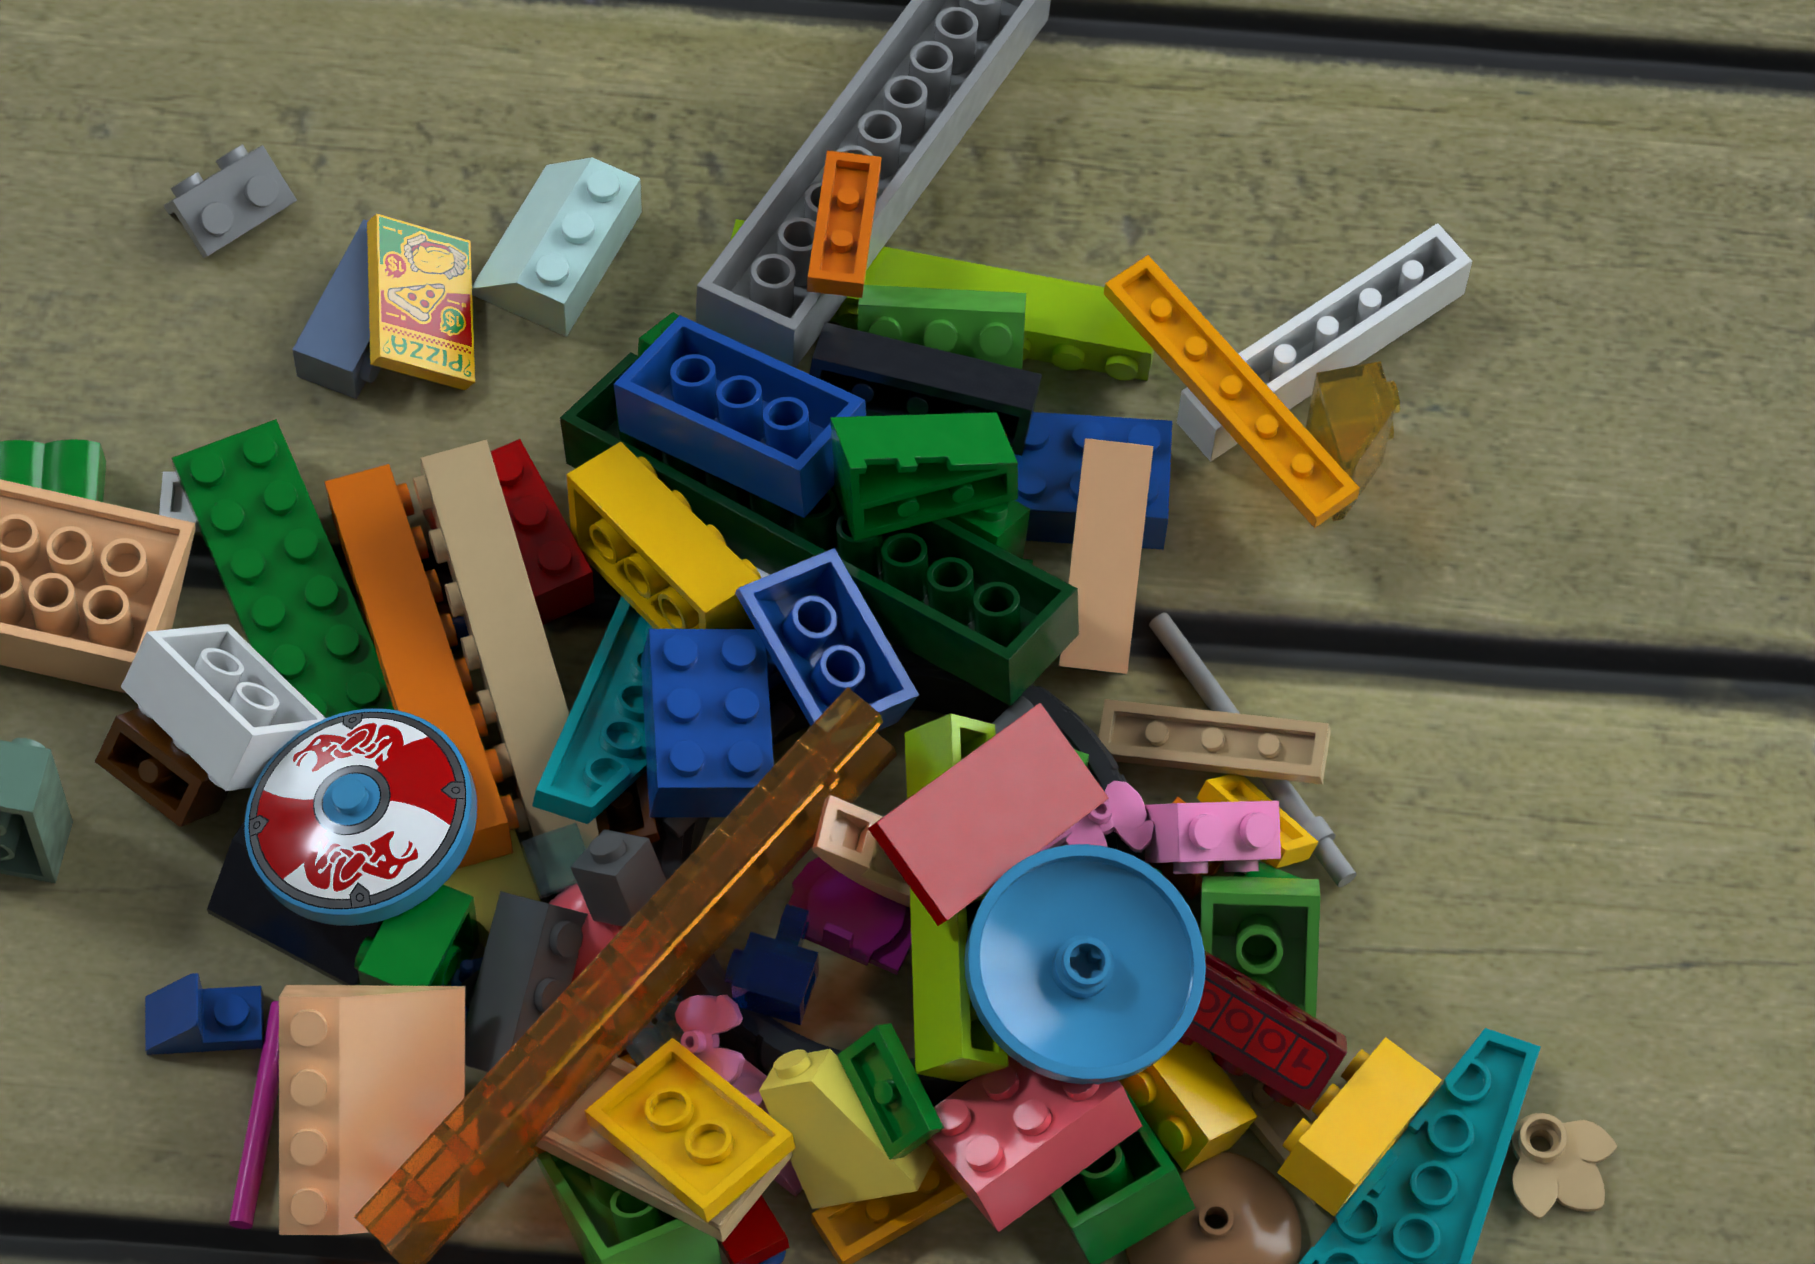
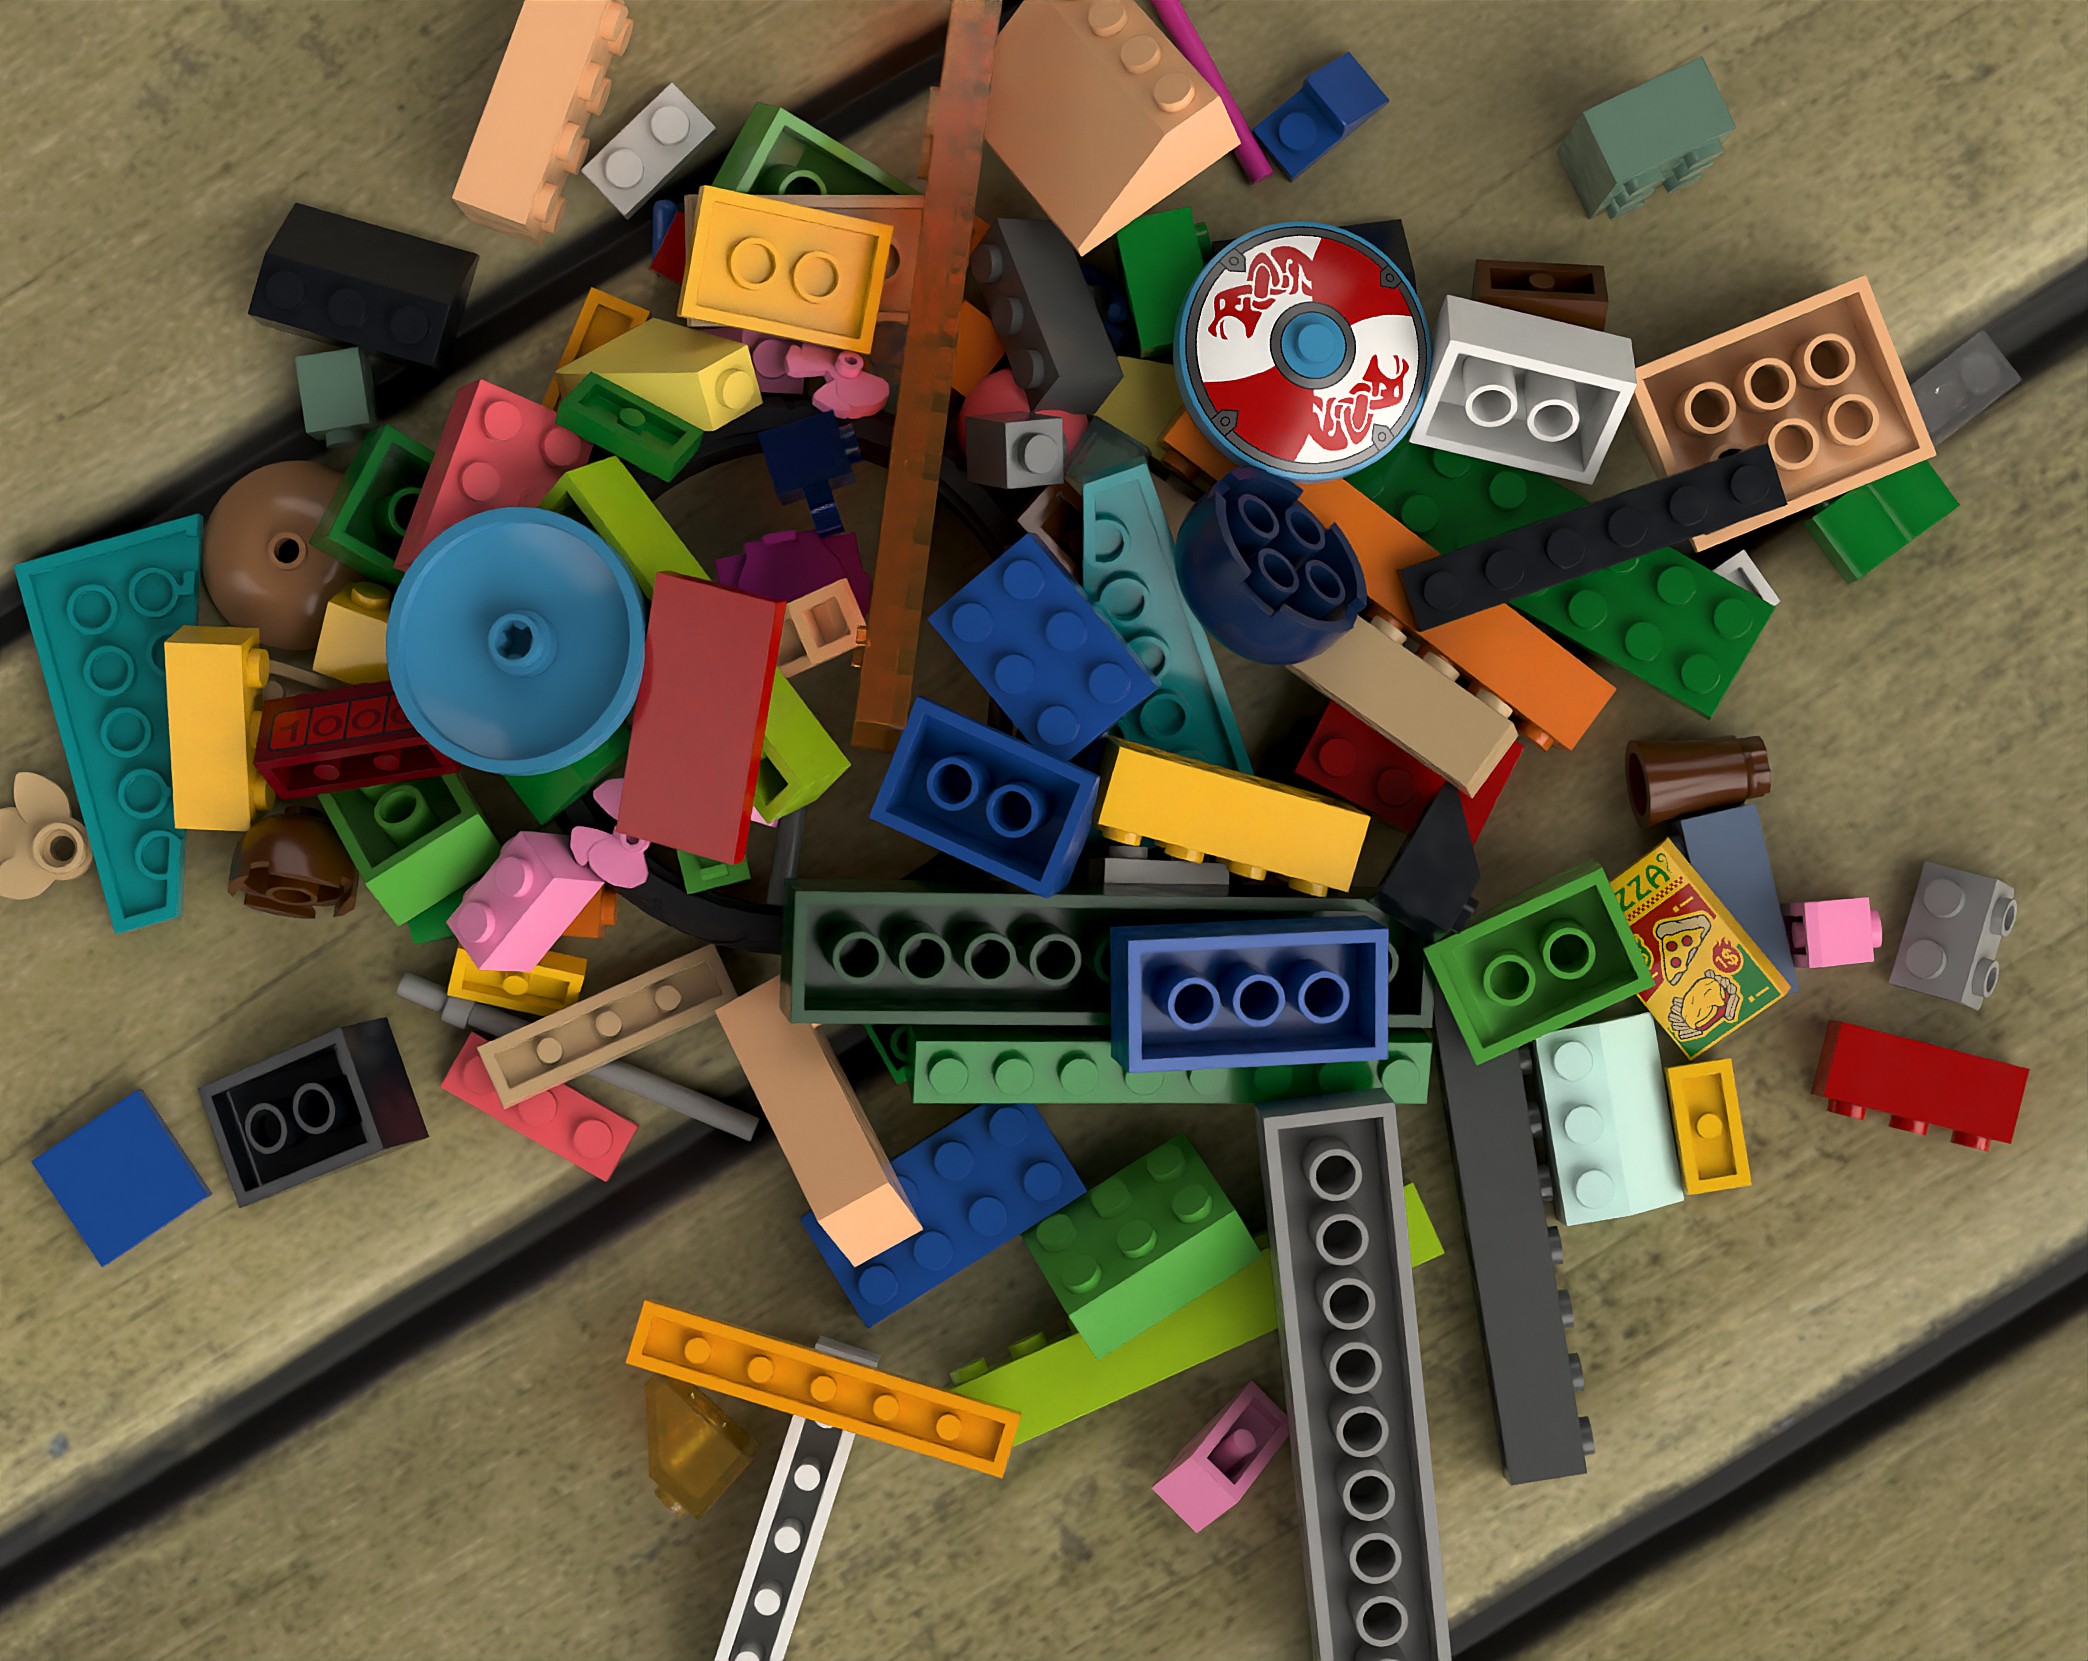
camera: 150 degrees right, 25 degrees up
orange plate [807,150,882,298] -> none
black brick [809,322,1042,456] -> none
green wedge [830,413,1018,541] -> none
none -> blue tile [31,1089,213,1267]
none -> black slope [198,1017,429,1208]
none -> reddish brown cylinder [228,806,359,919]
none -> coral plate [440,1031,640,1182]
none -> bright pink slope [1151,1380,1289,1533]
none -> dark blue cylinder [1174,467,1367,665]
none -> black slope [1368,781,1481,943]
none -> black plate [1397,443,1788,632]
none -> bright green slope [1422,857,1656,1065]
none -> dark grey brick [1430,976,1595,1486]
none -> reddish brown plant [1625,735,1771,829]
none -> yellow plate [1664,1057,1752,1195]
none -> bright pink slope [1780,897,1882,968]
none -> red brick [1811,1020,2030,1152]

